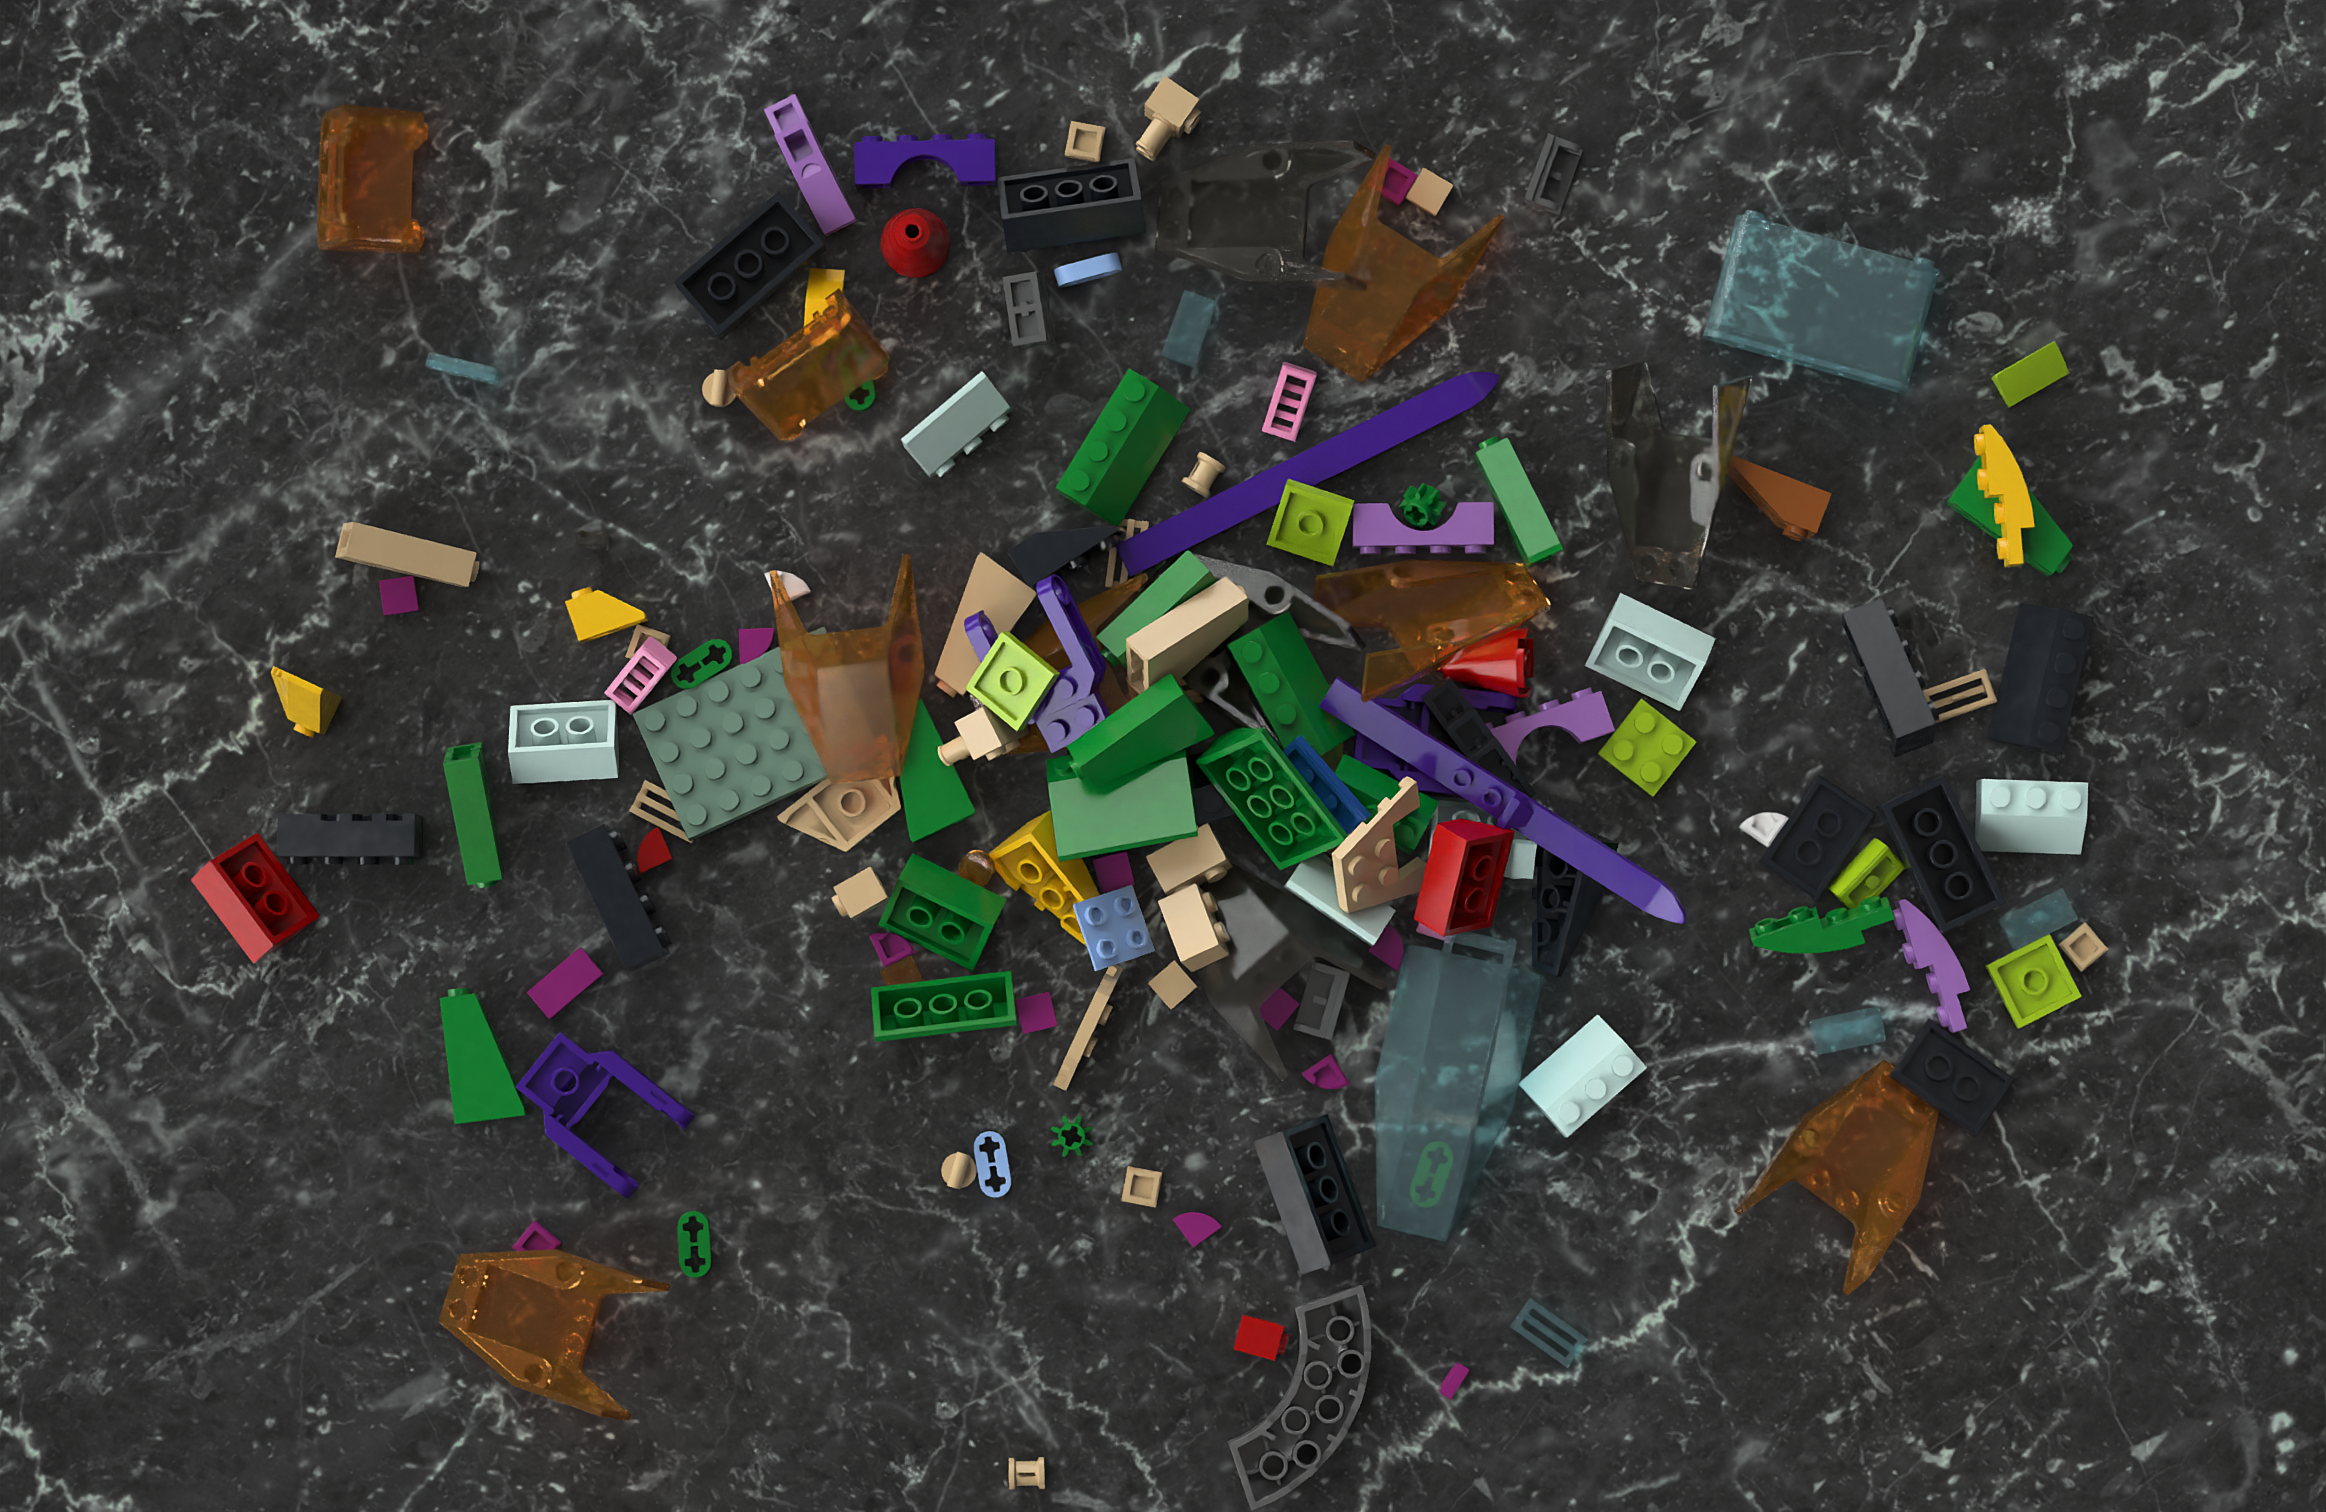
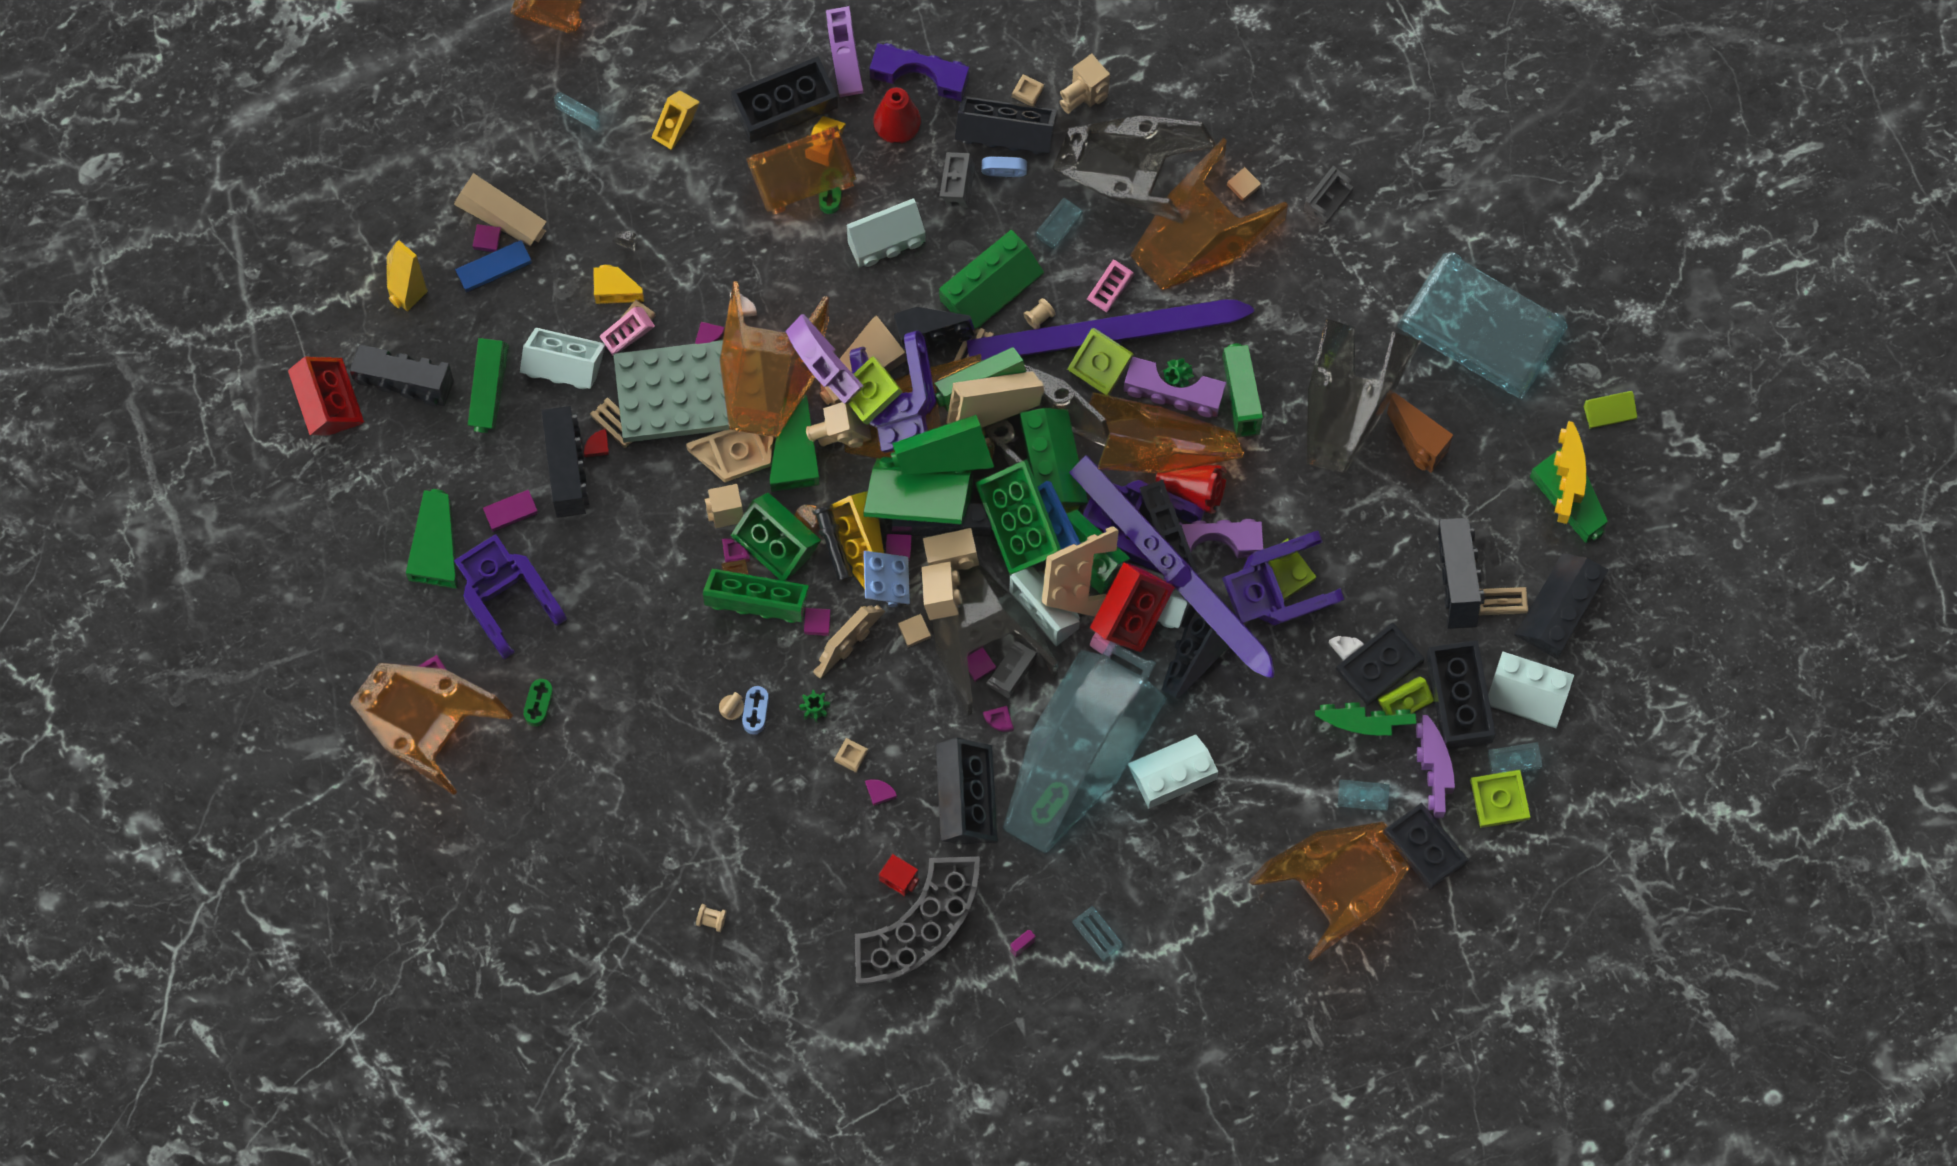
camera: 20 degrees right, 15 degrees down
green beam [671,639,733,690] -> none
tan plate [702,370,738,407] -> none
magenta tile [1368,923,1403,971] -> none
magenta tile [1370,157,1418,206] -> none
light aqua slope [1585,593,1716,711] -> none
tan tile [2057,922,2108,972] -> none
none -> blue tile [455,240,532,292]
none -> yellow slope [651,91,700,149]
none -> medium lavender slope [786,314,864,404]
none -> black pin [812,505,853,580]
none -> dark purple plate [1222,531,1345,626]

